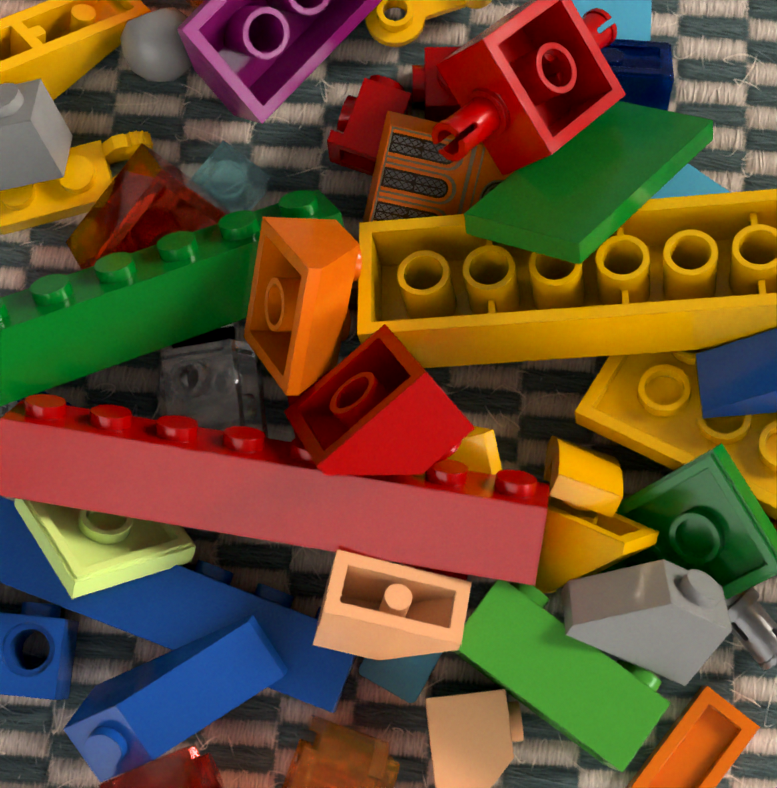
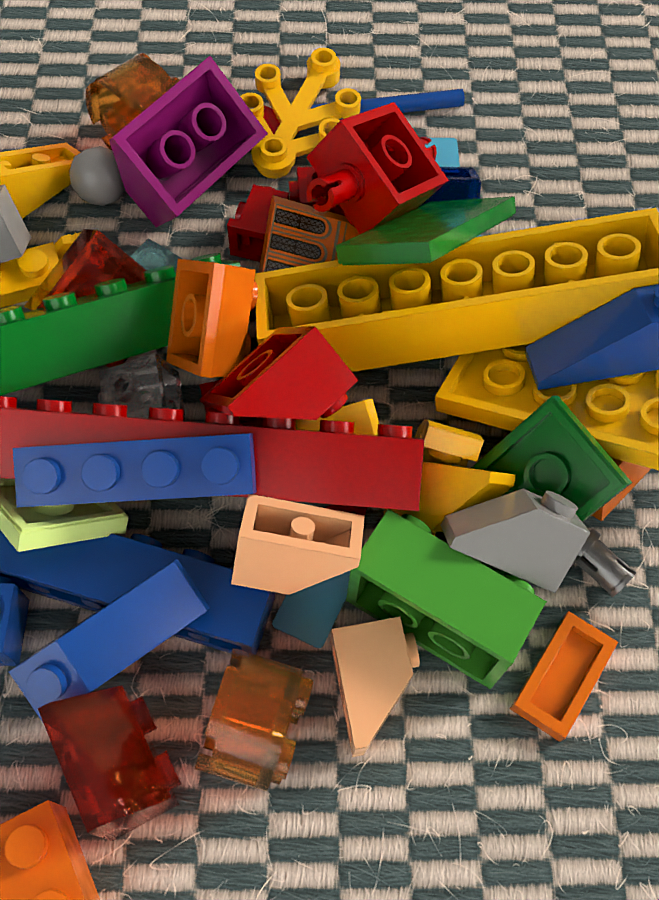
camera: 10 degrees left, 15 degrees down
none -> blue plate [13,433,257,508]

